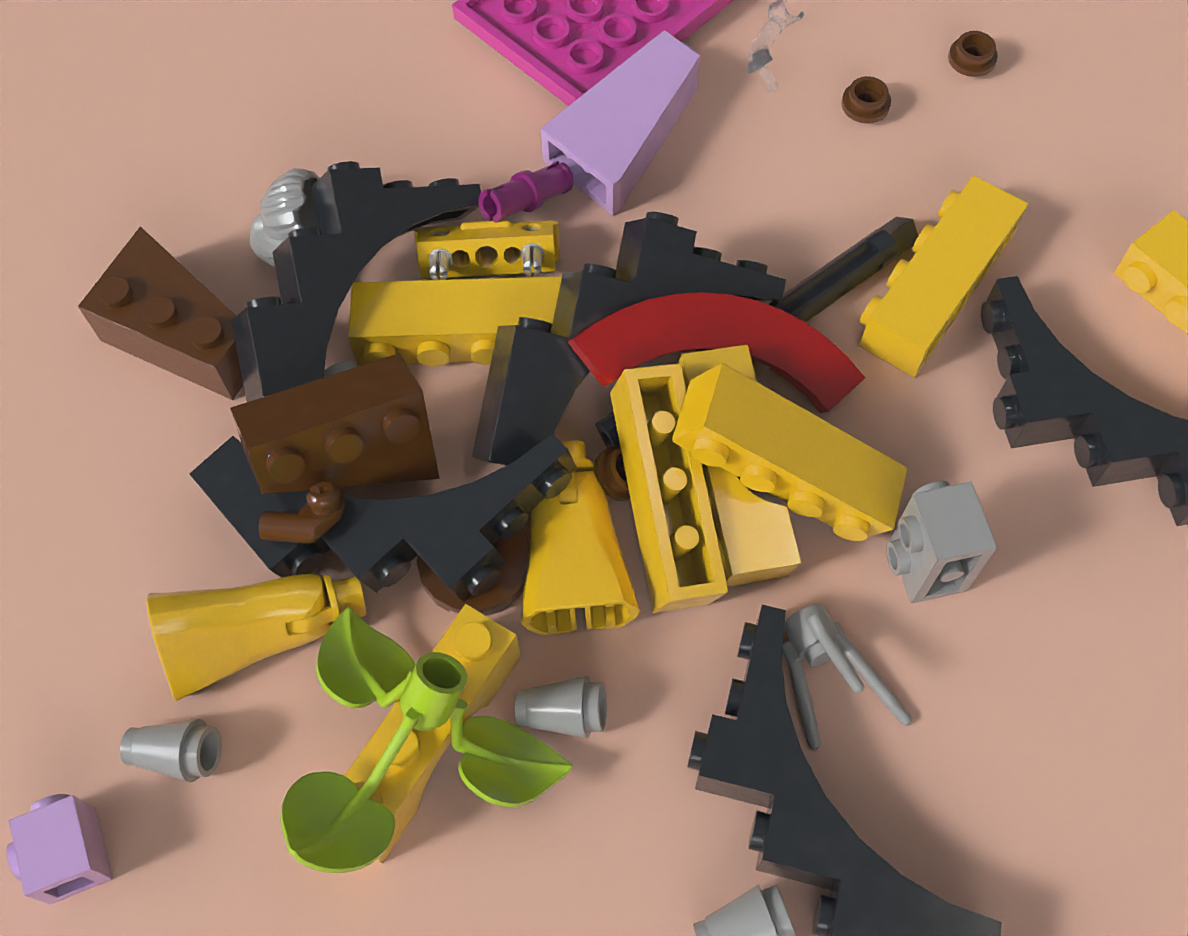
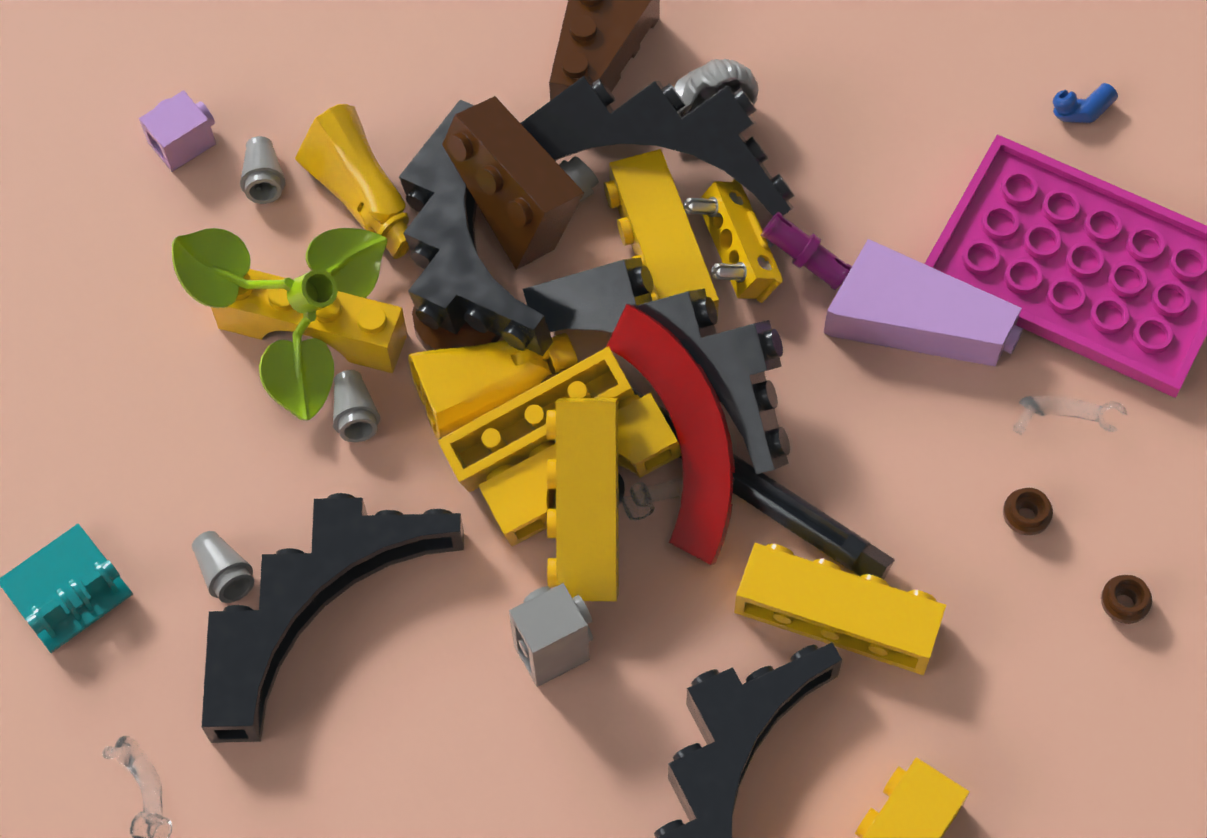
camera: 75 degrees right, 0 degrees up
reddish brown arm [259,482,345,544] -> none
light grey plant [782,604,912,749] -> none

